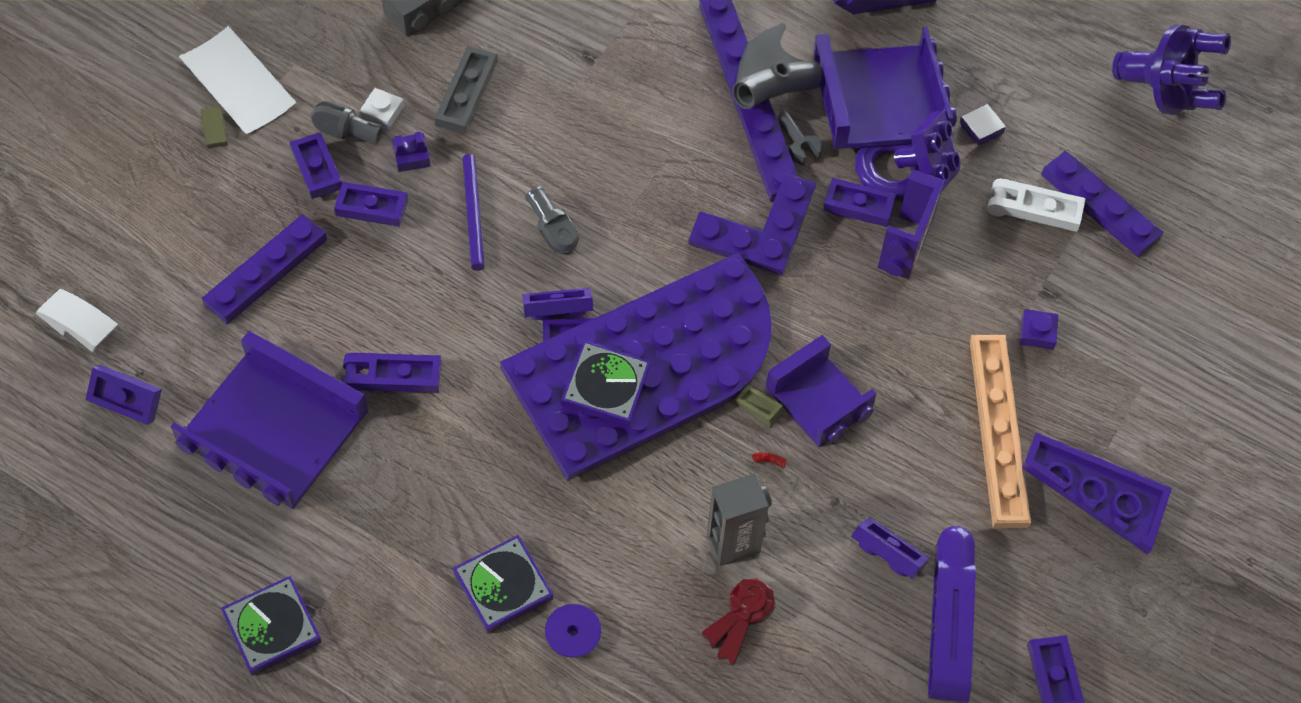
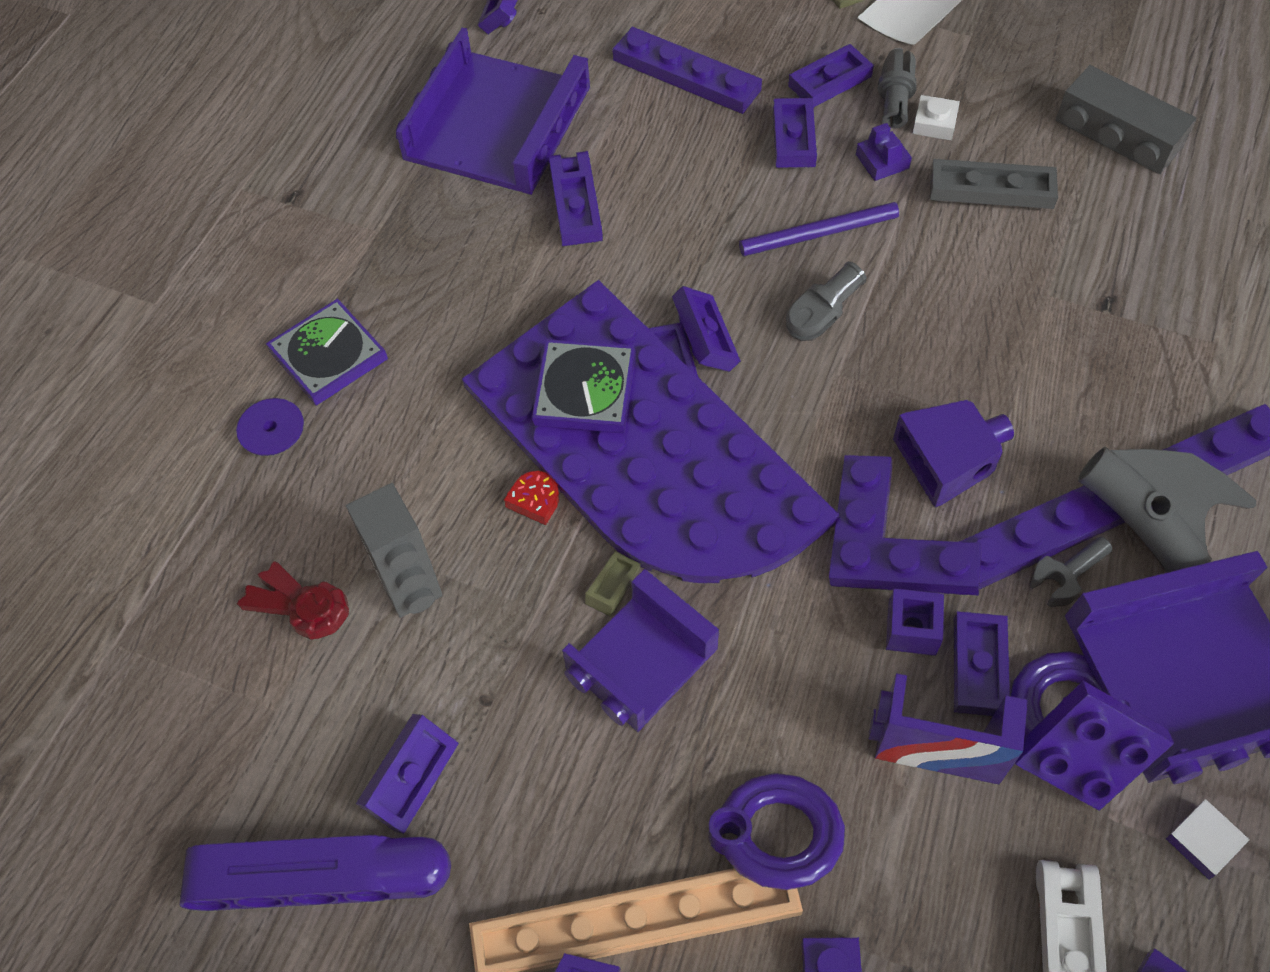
camera: 85 degrees right, 0 degrees up
tile [221,575,322,676] -> none
red leg [752,451,787,469] -> none
none -> red tile [504,471,560,525]
none -> dark purple piece [708,773,845,890]
none -> dark purple plate [886,588,944,656]
none -> dark purple torso [893,400,1014,508]

